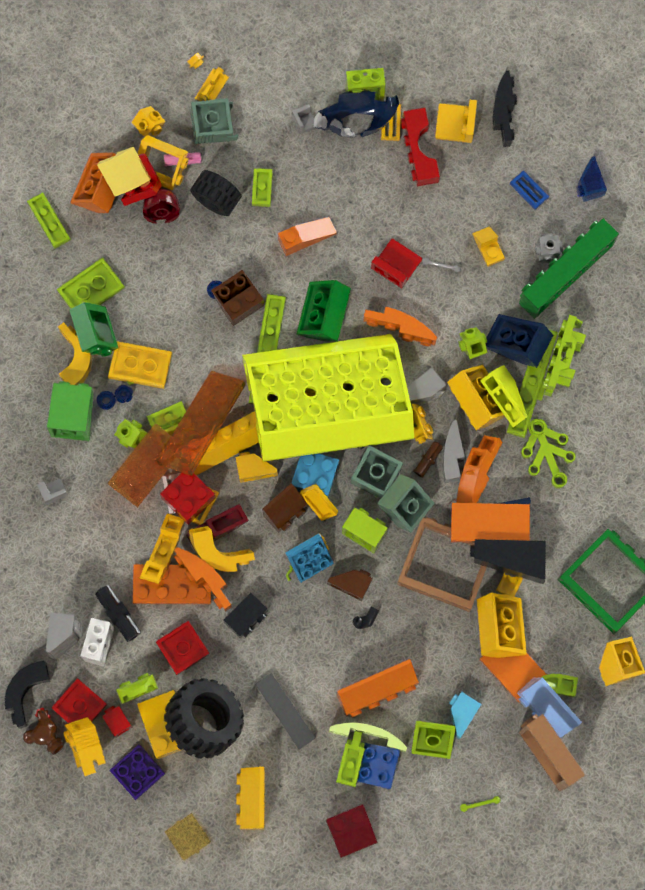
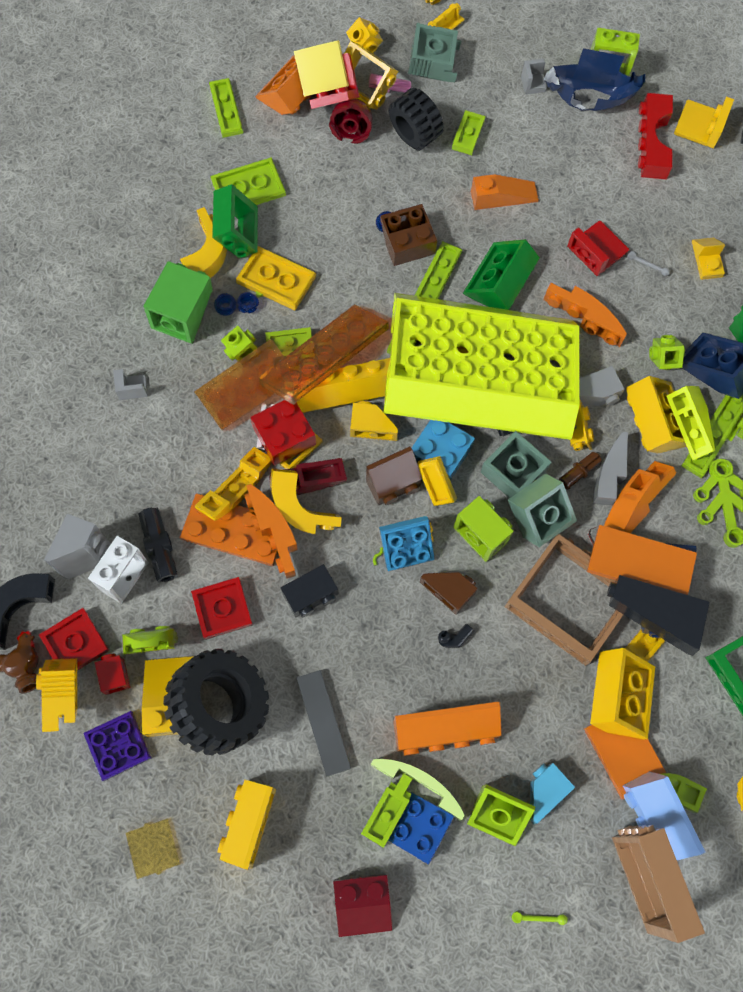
camera: 15 degrees right, 5 degrees down
yellow tile [381,104,401,141] -> none

